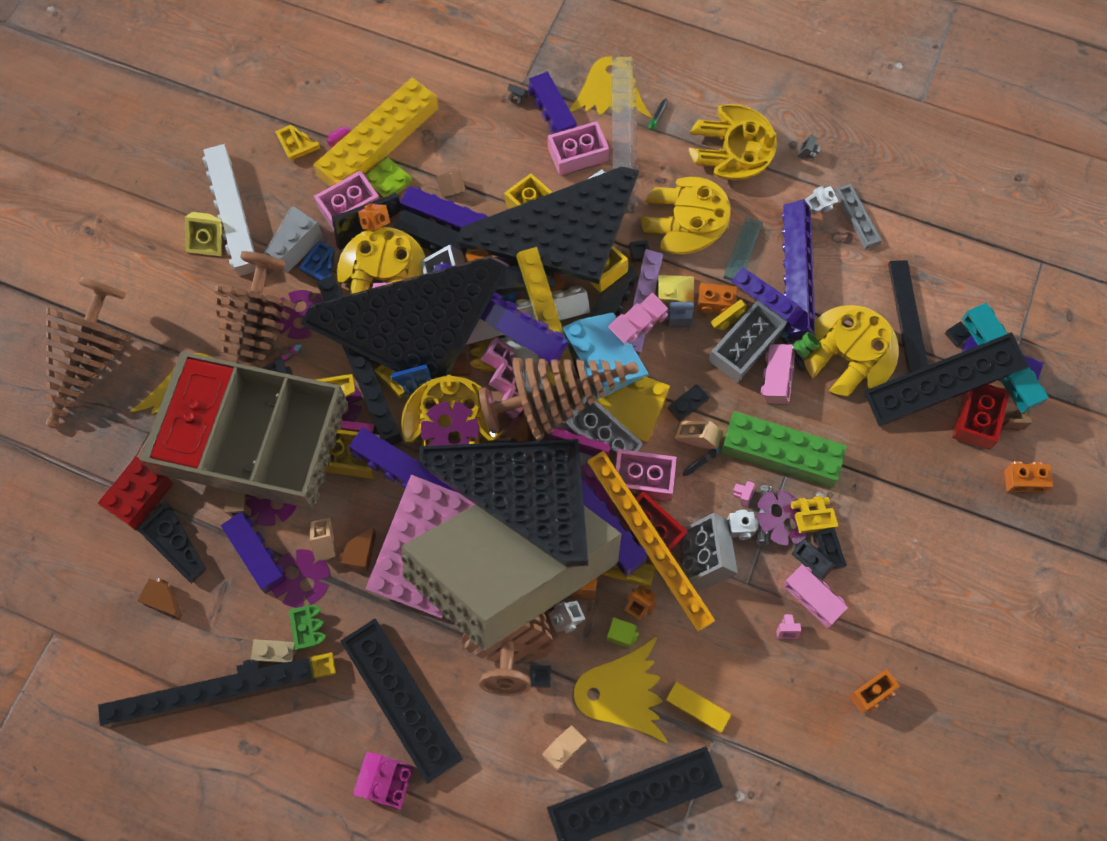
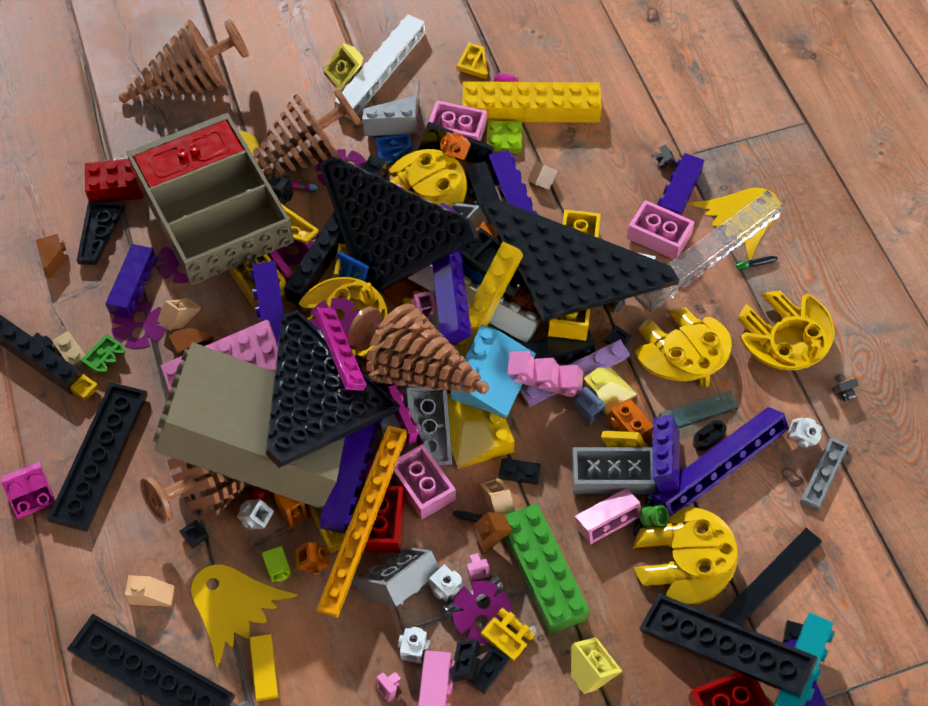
camera: 50 degrees right, 10 degrees down
medium nougat panel [224,490,251,517] -> none
none -> dark pink plate [315,307,366,391]
none -> white brick [398,627,430,664]
none -> dark orange slope [474,512,512,553]
none -> light yellow slope [571,637,622,694]
none -> black beam [693,420,727,451]

